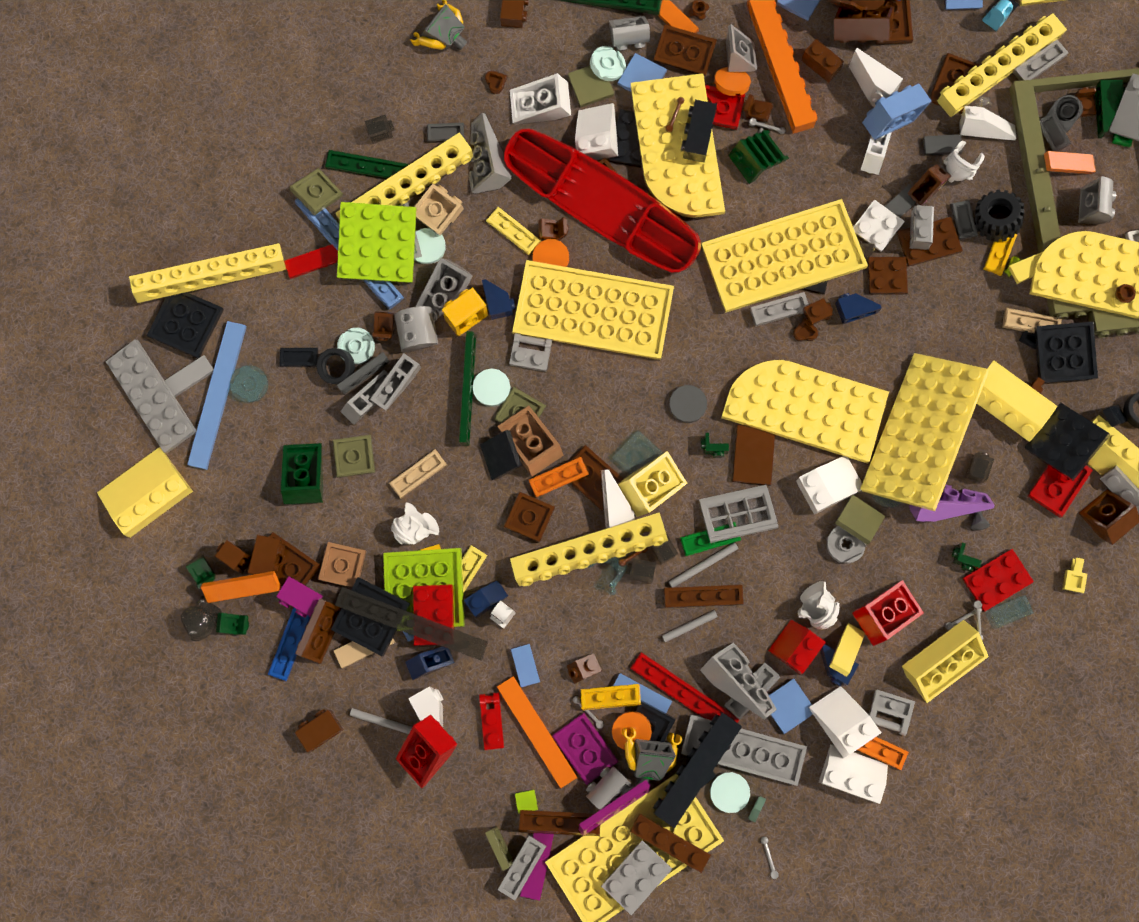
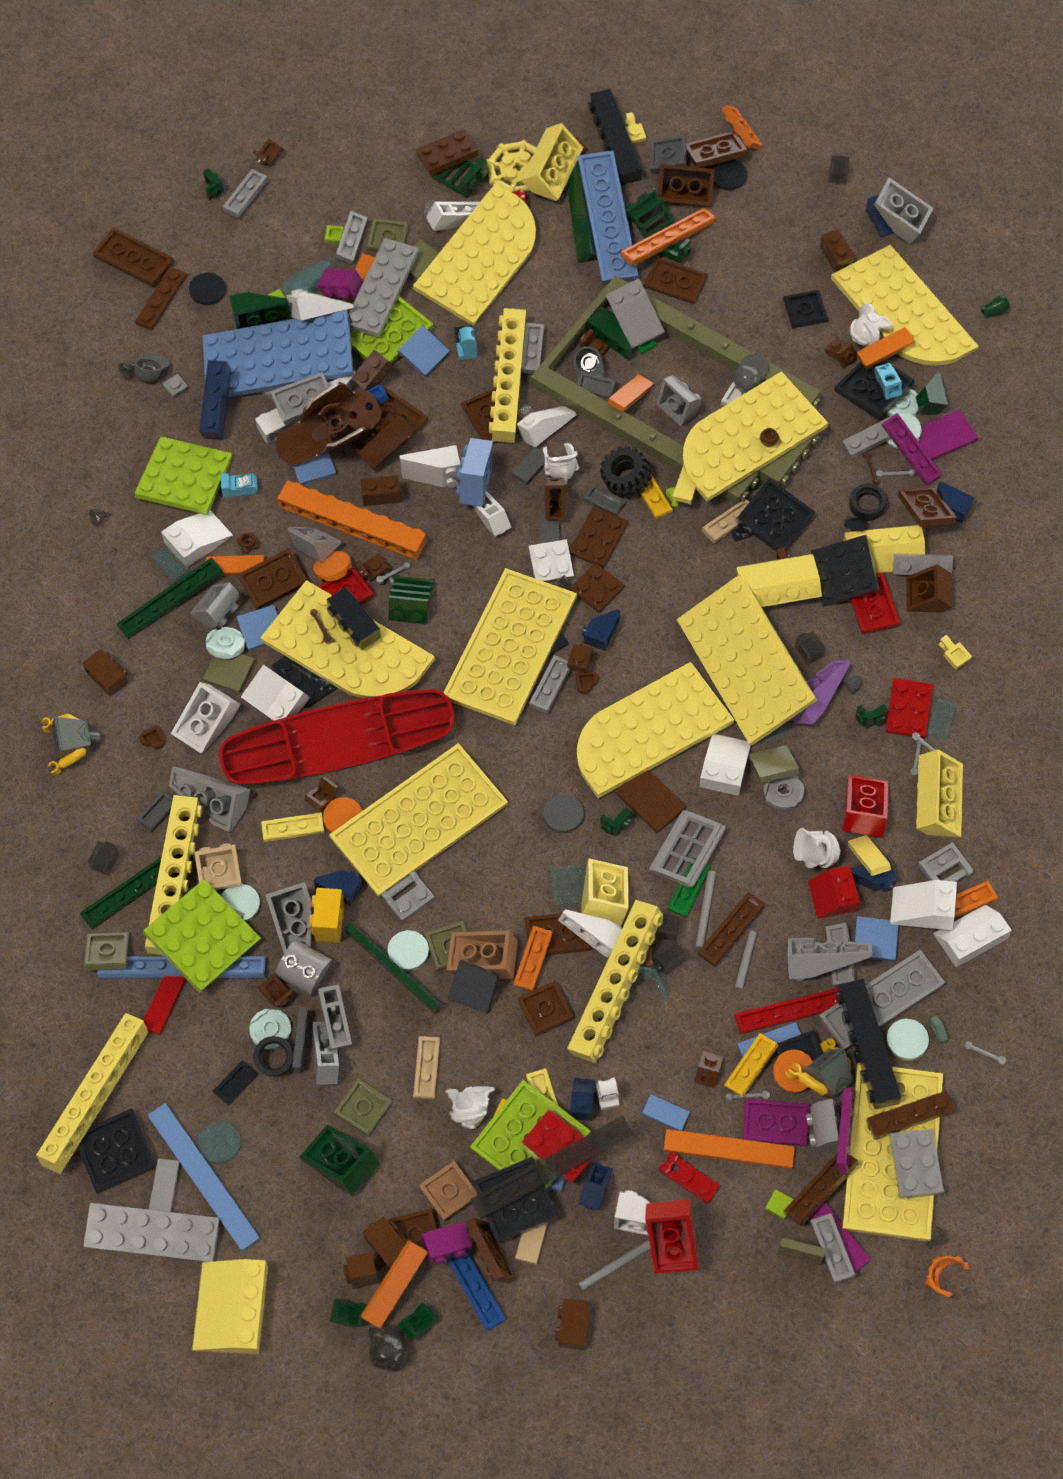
camera: 50 degrees left, 15 degrees down
light grey brick [910,205,934,250] -> none

